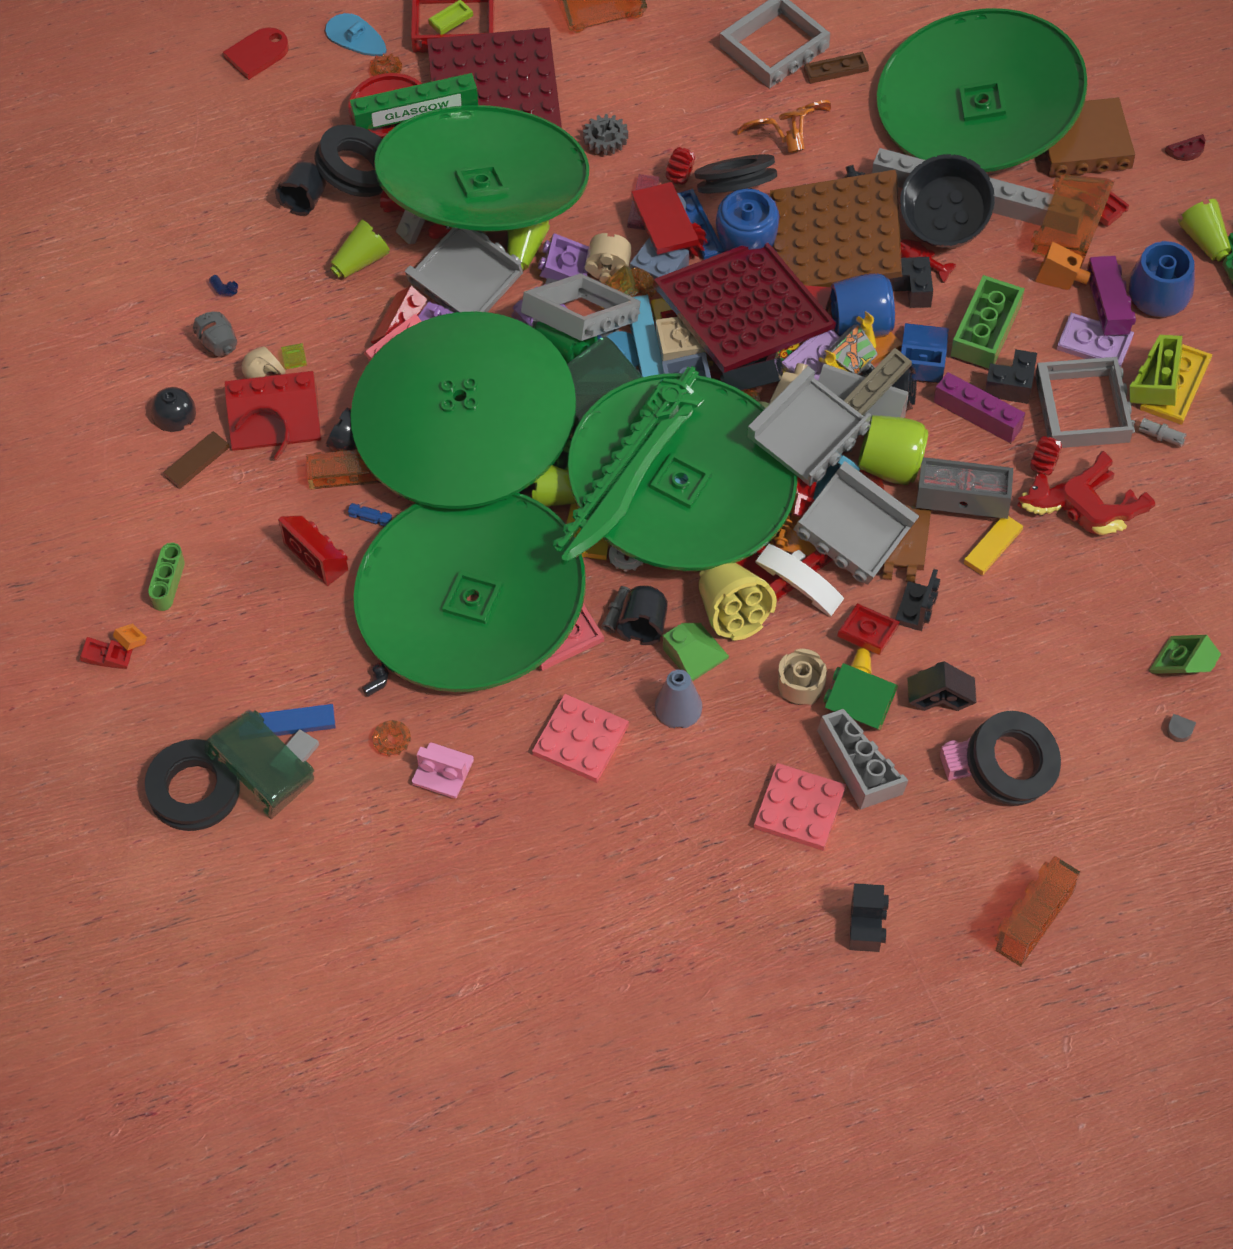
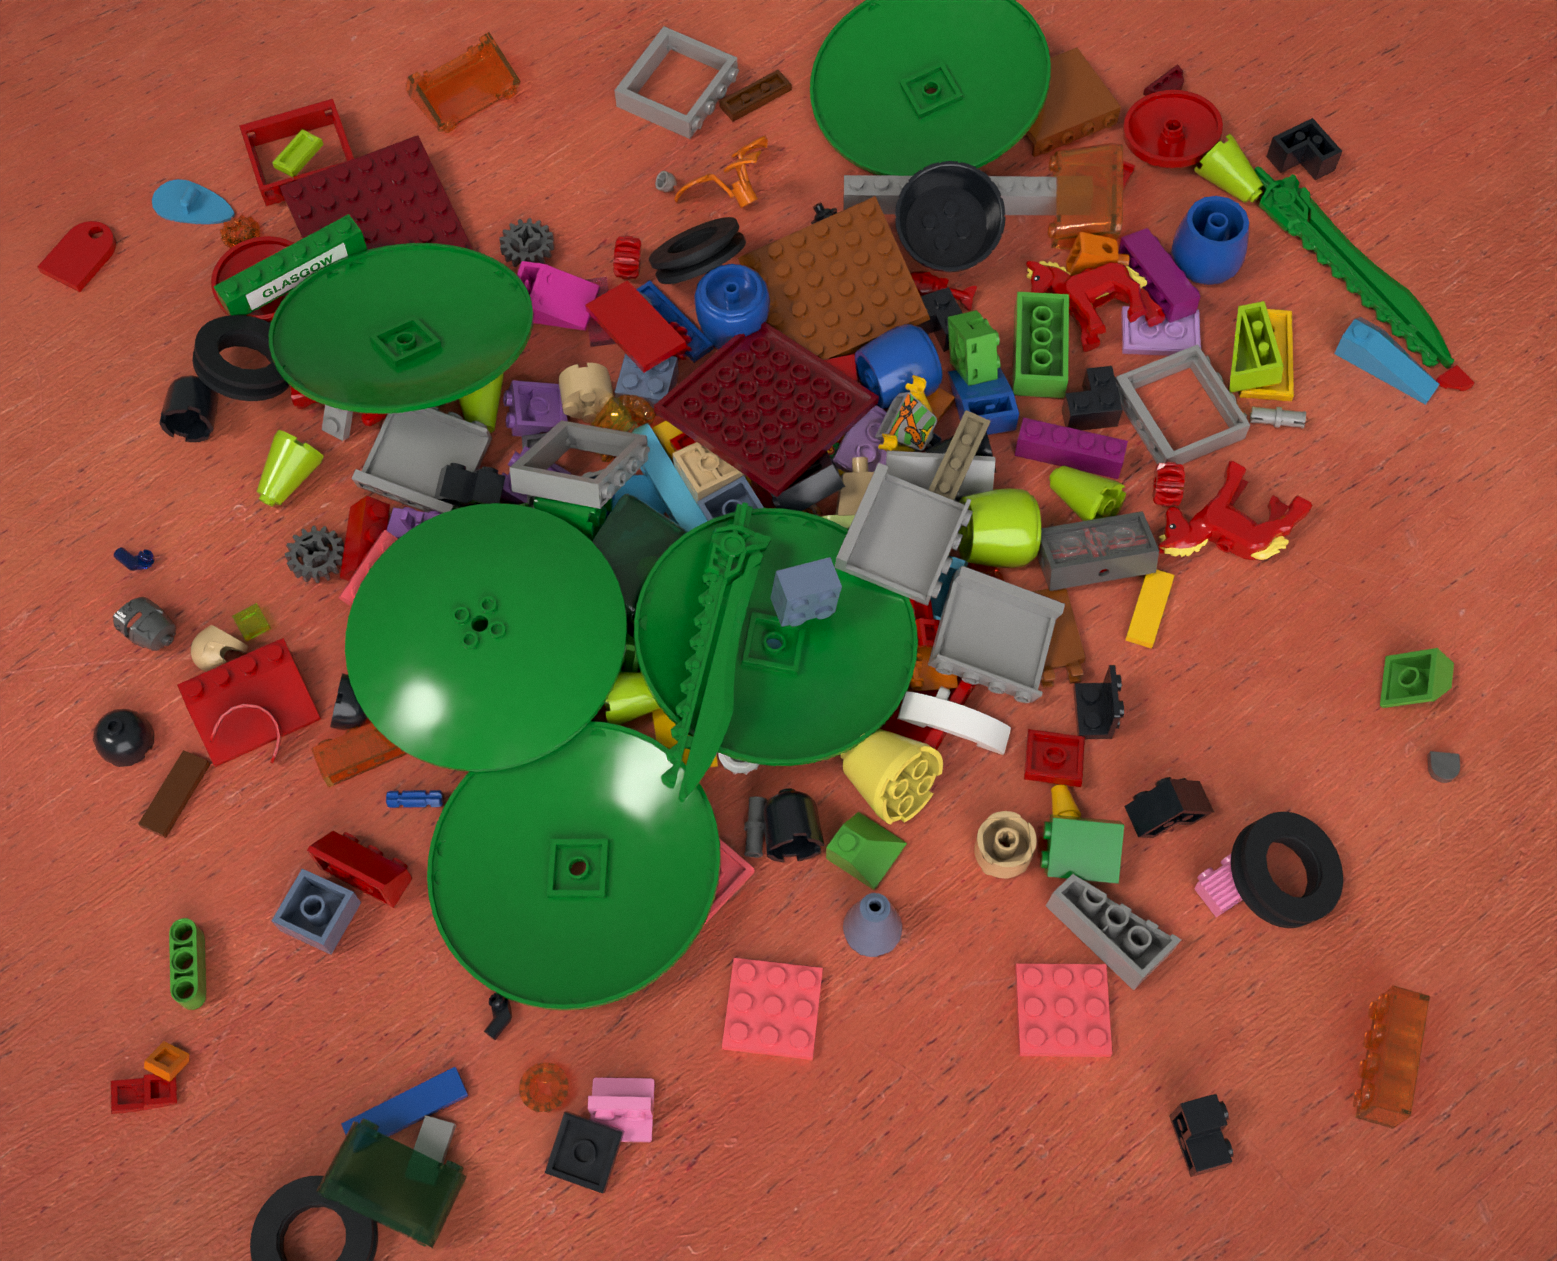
camera: 20 degrees left, 5 degrees up
none -> sand blue brick [271,869,361,955]
none -> dark grey gear [285,526,344,583]
none -> black brick [434,463,506,507]
none -> dark pink slope [517,261,600,331]
none -> black tile [545,1111,625,1194]
none -> light grey hinge [655,171,677,192]
none -> sand blue brick [771,557,842,627]
none -> bright green piece [948,310,1000,386]
none -> red animal [1026,261,1165,352]
none -> lime cone [1049,466,1126,521]
none -> red dish [1123,90,1223,168]

